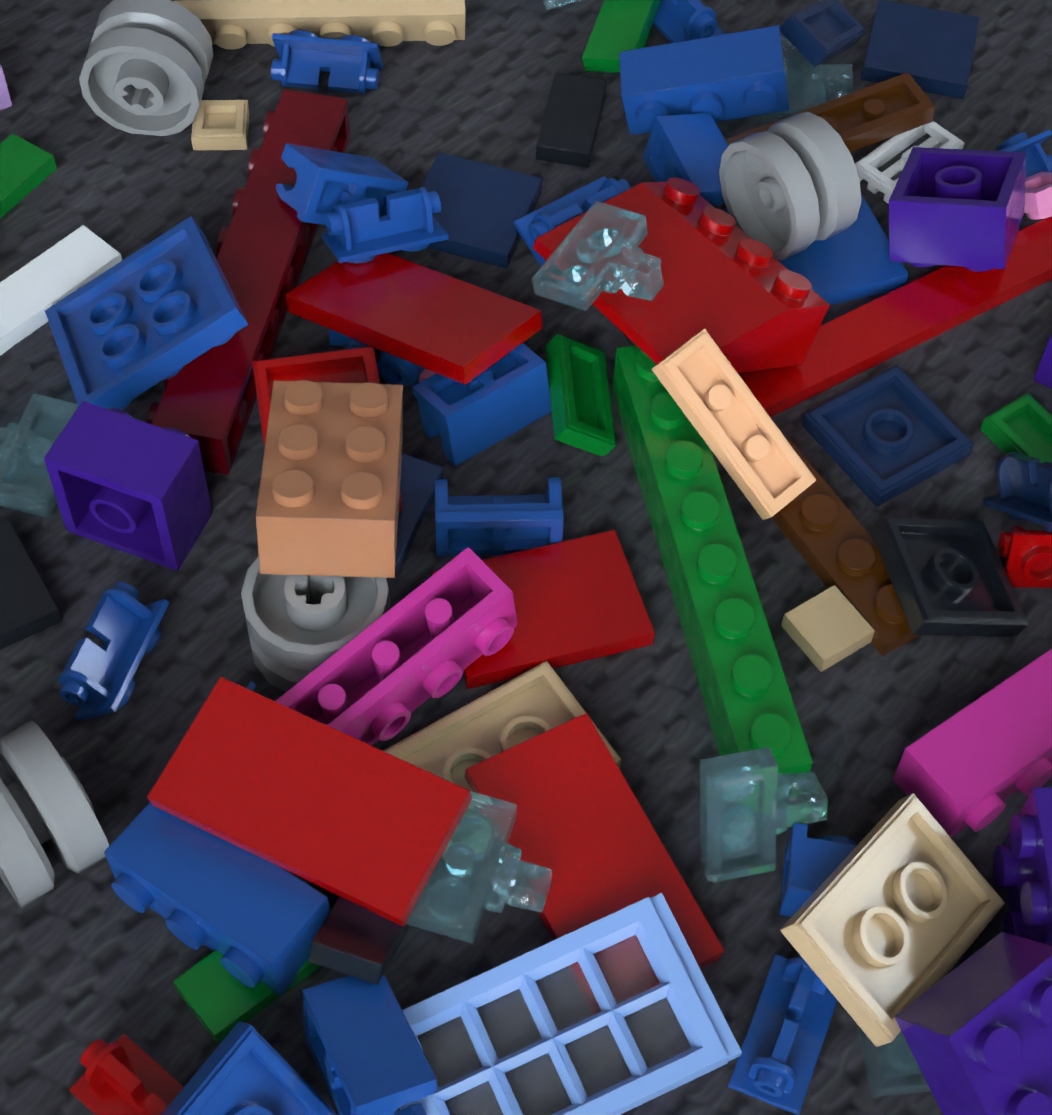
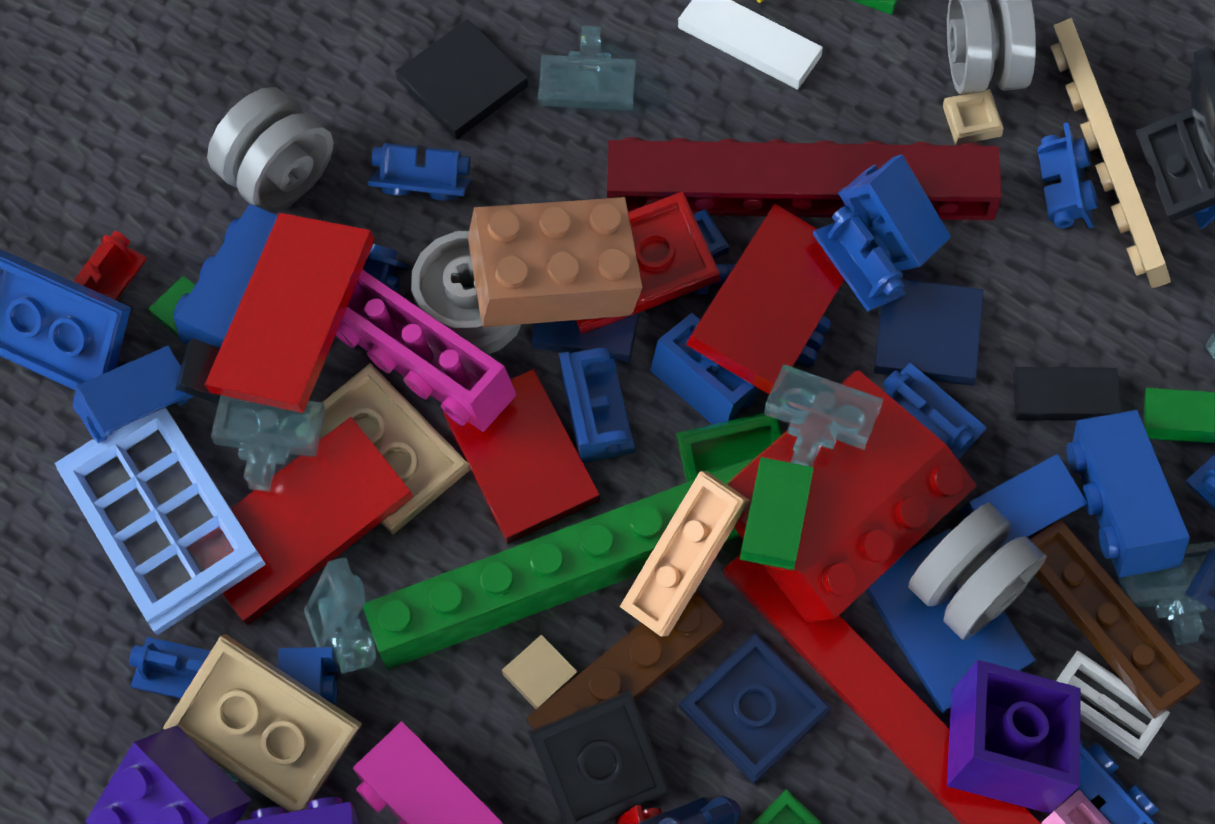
camera: 85 degrees right, 10 degrees up
dark purple brick [44,401,213,571] -> none
blue plate [45,216,248,410] -> none
none -> green tile [740,457,814,570]

